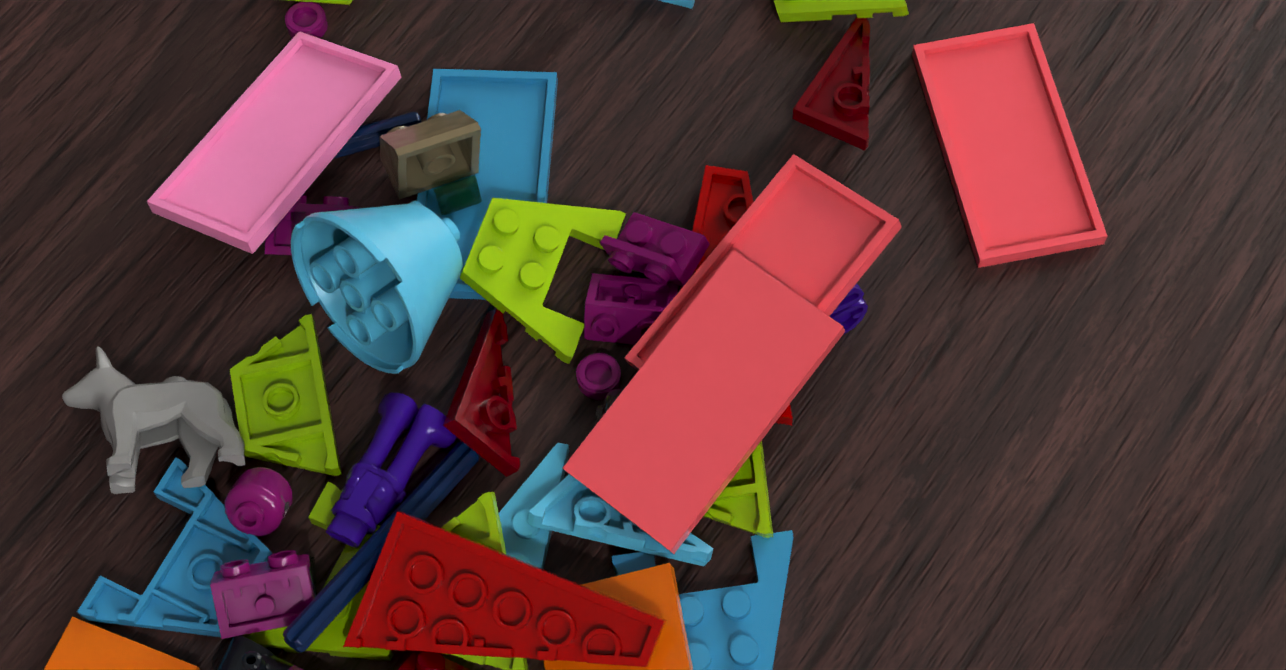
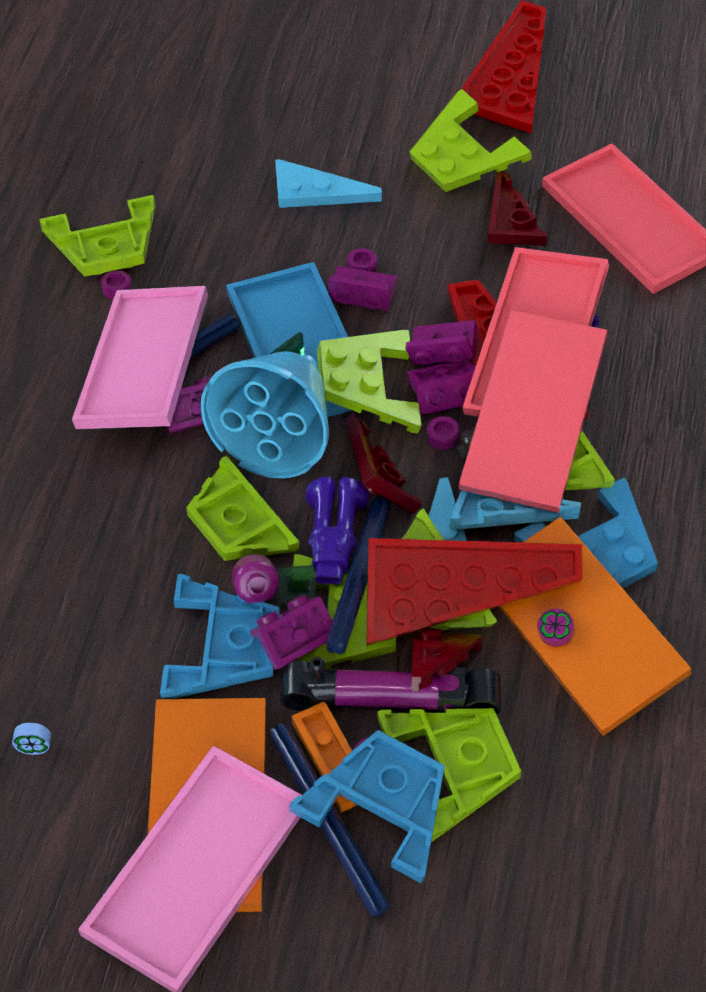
camera: 25 degrees left, 10 degrees down
light grey animal [62,346,245,494] -> none
dark tan slope [379,110,481,200] -> none
none -> clear green slope [278,565,316,608]
none -> magenta bracket [328,266,397,311]
none -> magenta tile [347,248,378,272]

